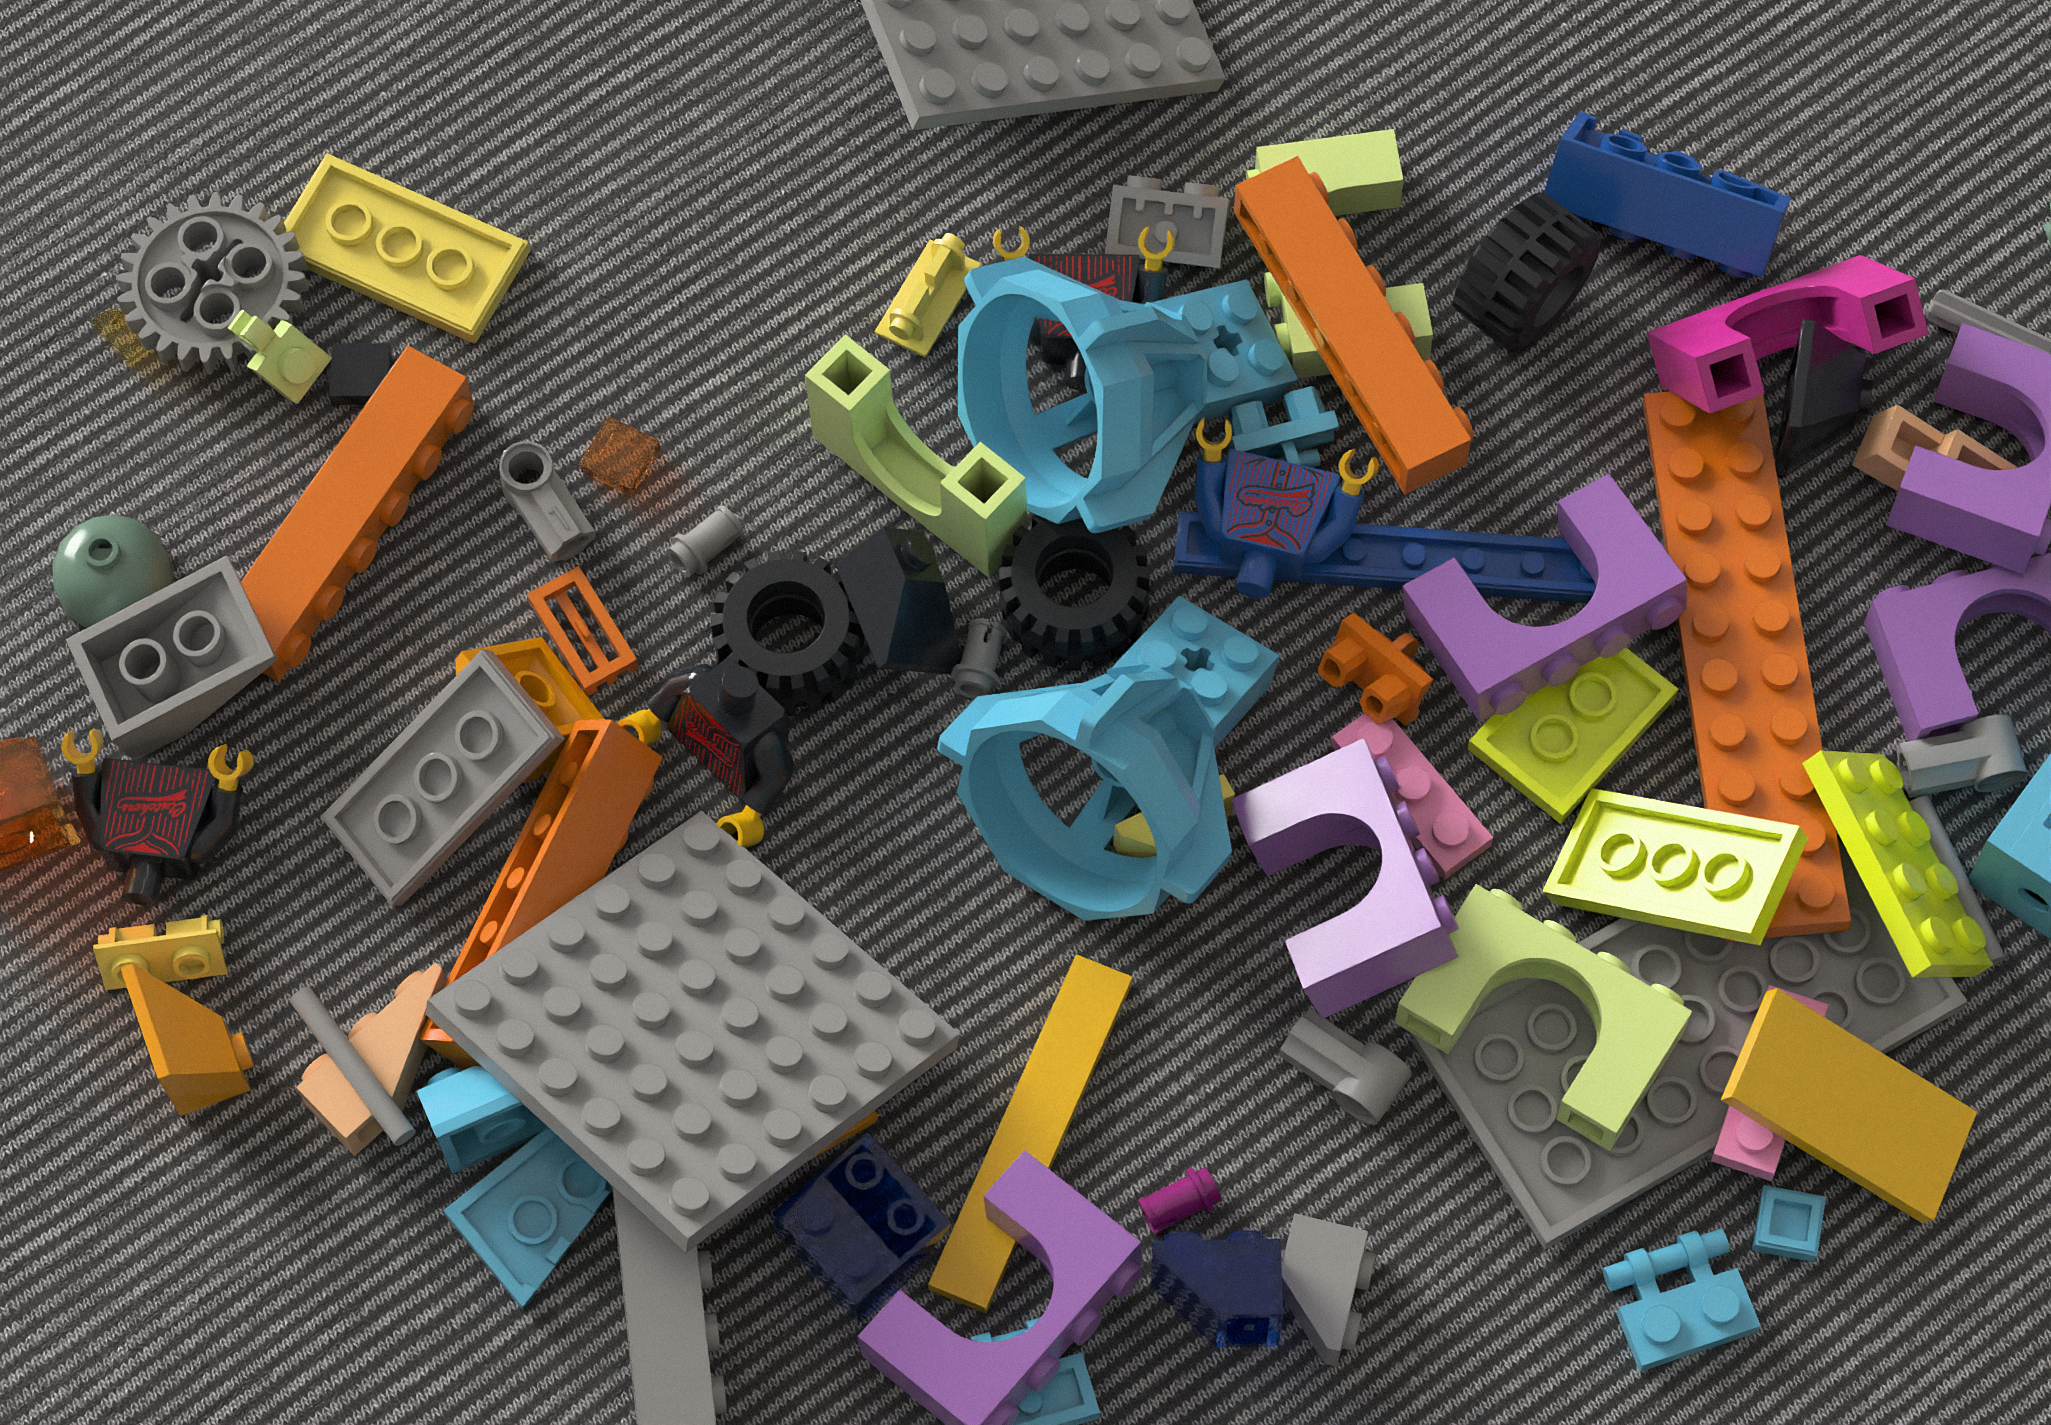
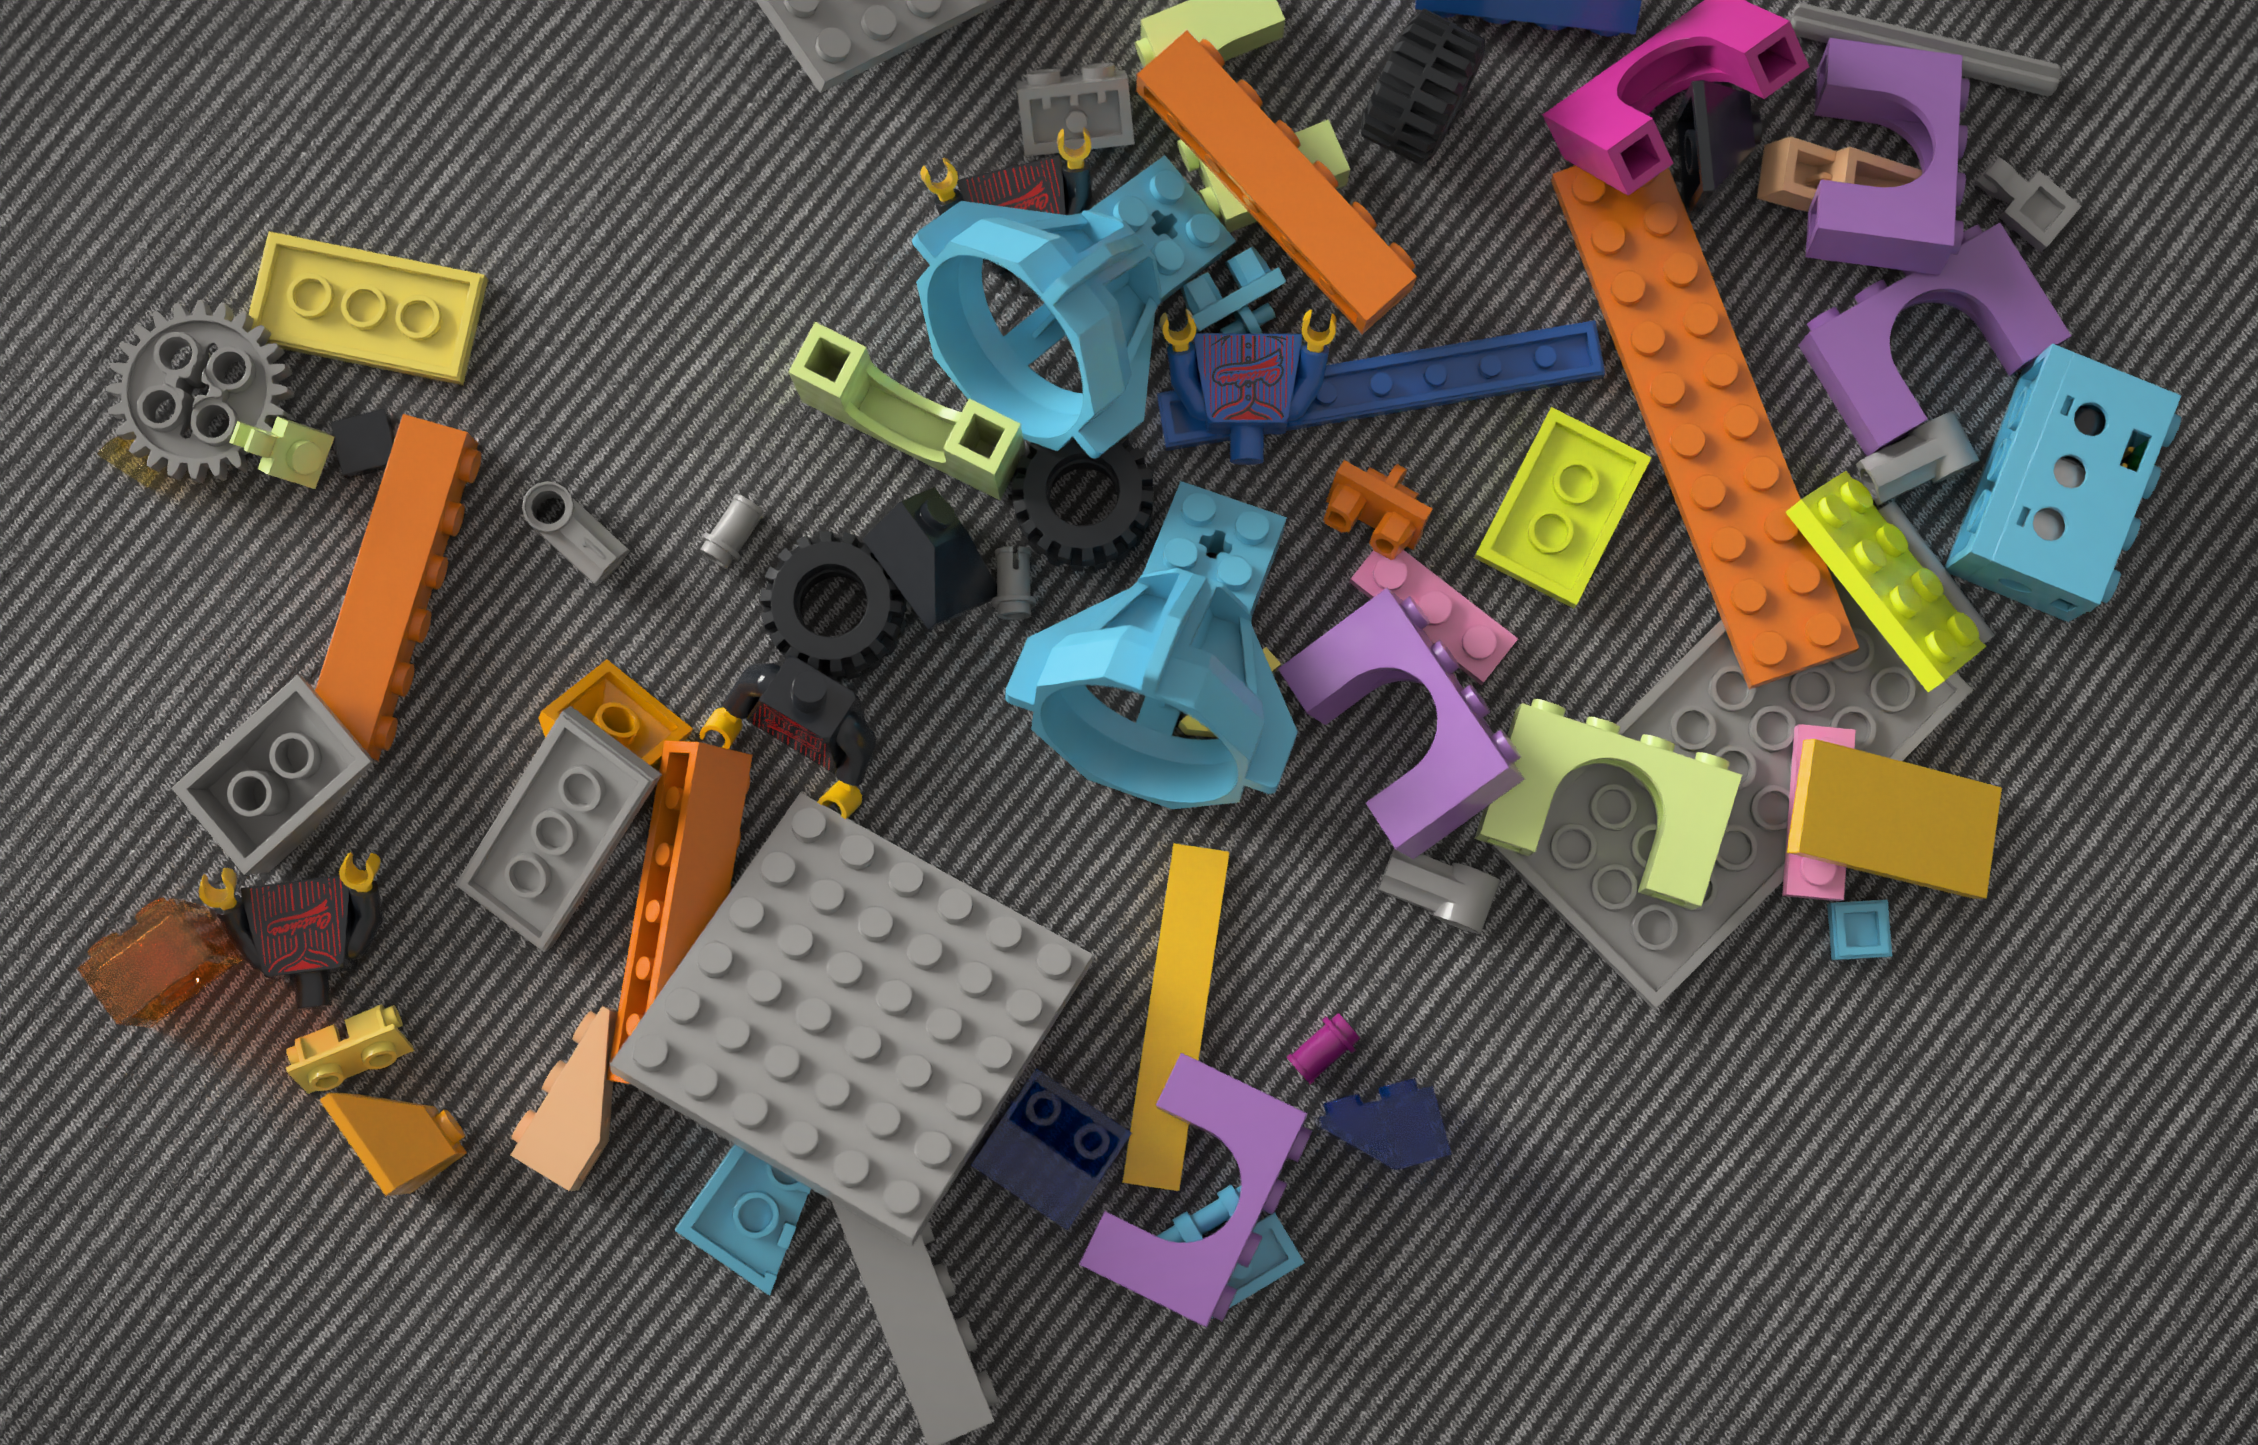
camera: 15 degrees left, 15 degrees up
sand green cylinder [52,515,175,628] -> none
light grey bar [290,987,416,1146] -> none
medium azure slope [417,1066,548,1174] -> none
orange tile [527,566,639,697] -> none
clear orange tile [579,416,661,496] -> none
light yellow hinge [875,233,981,358] -> none
light grey slope [1278,1213,1376,1367] -> none
medium lavender arch [1403,474,1687,722] -> none
neon yellow plate [1542,788,1808,945] -> none
medium azure plate [1602,1229,1761,1372] -> none

